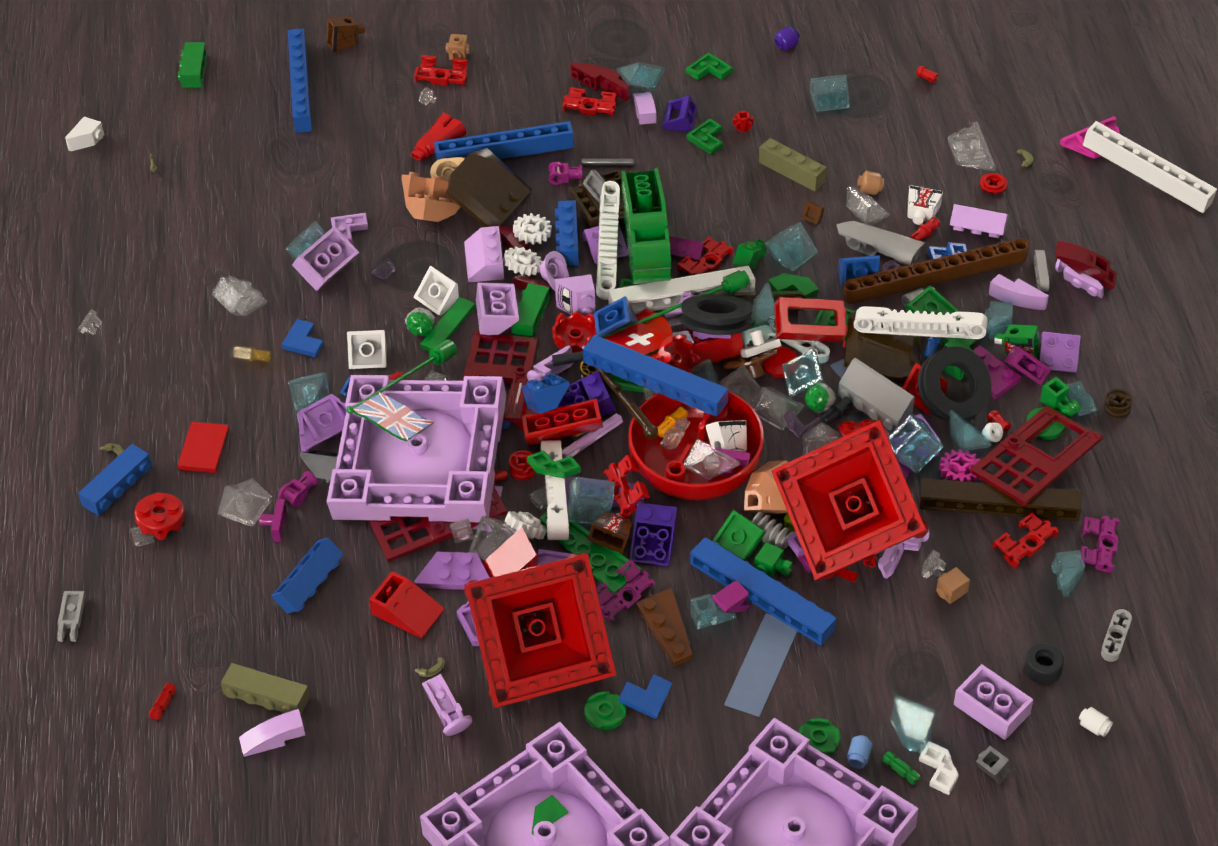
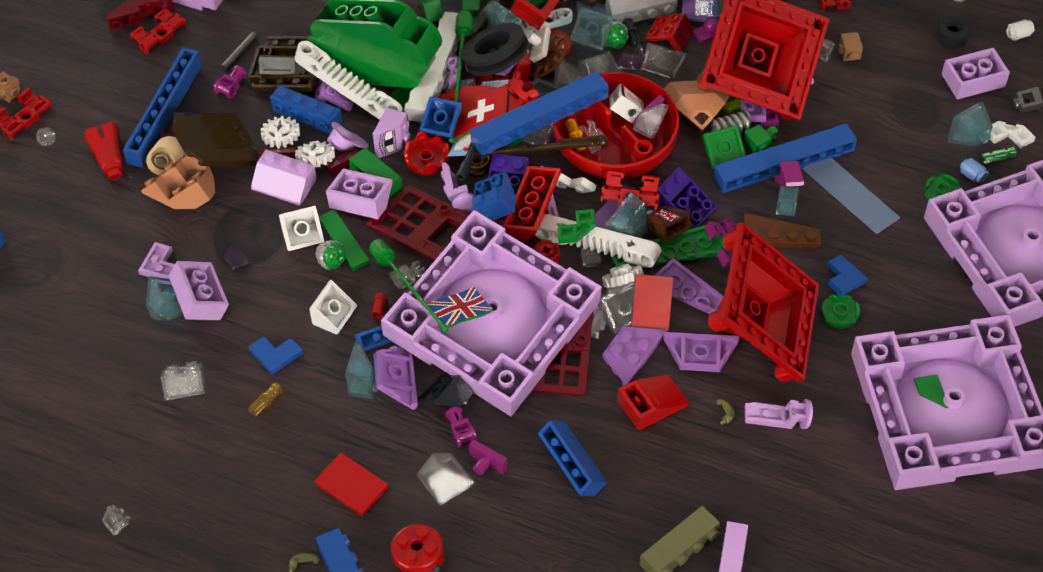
camera: 60 degrees left, 5 degrees up
none -> white tile [556,173,597,193]

